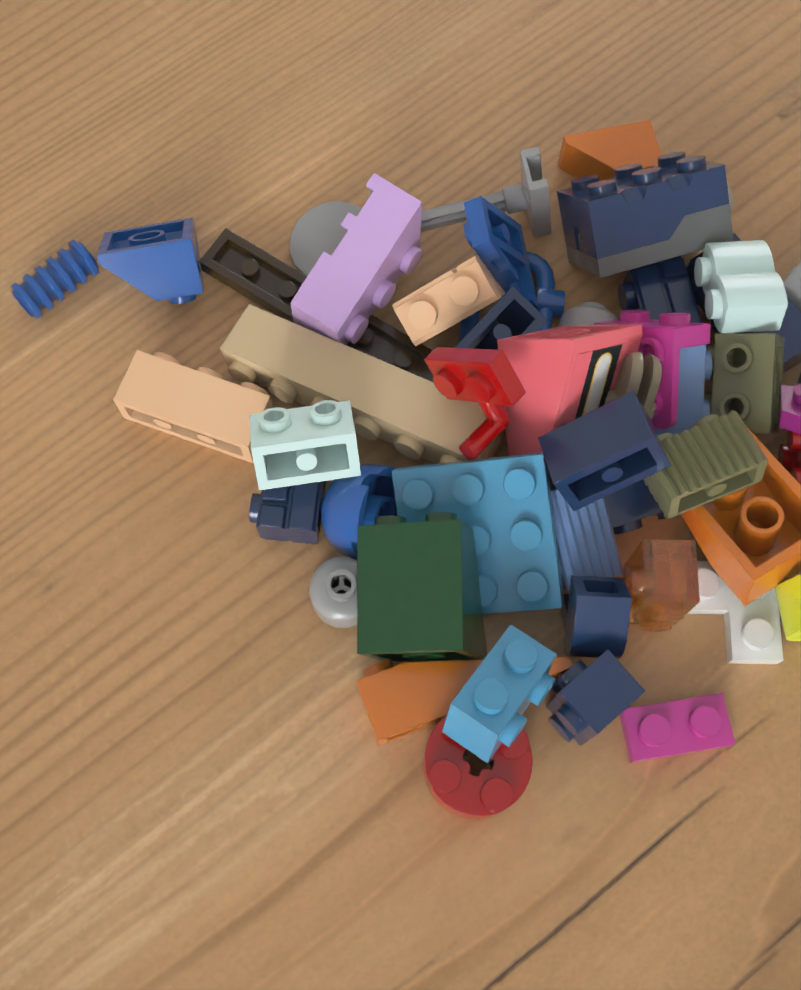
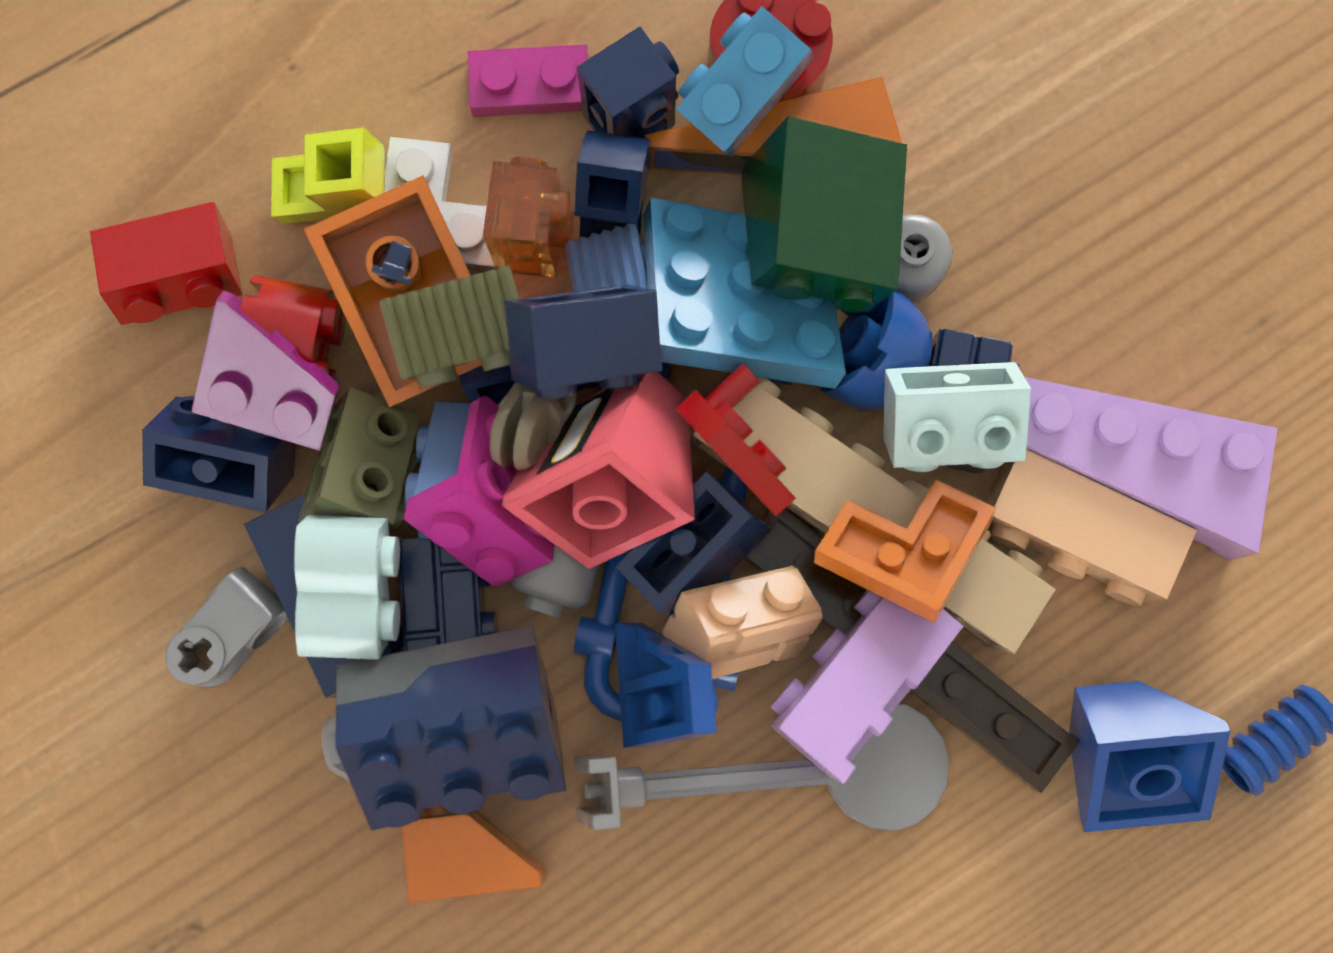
camera: 175 degrees left, 10 degrees up
none -> dark blue piece [371,241,413,286]
none -> orange plate [814,480,996,623]
none -> lavender wedge [1025,377,1278,560]

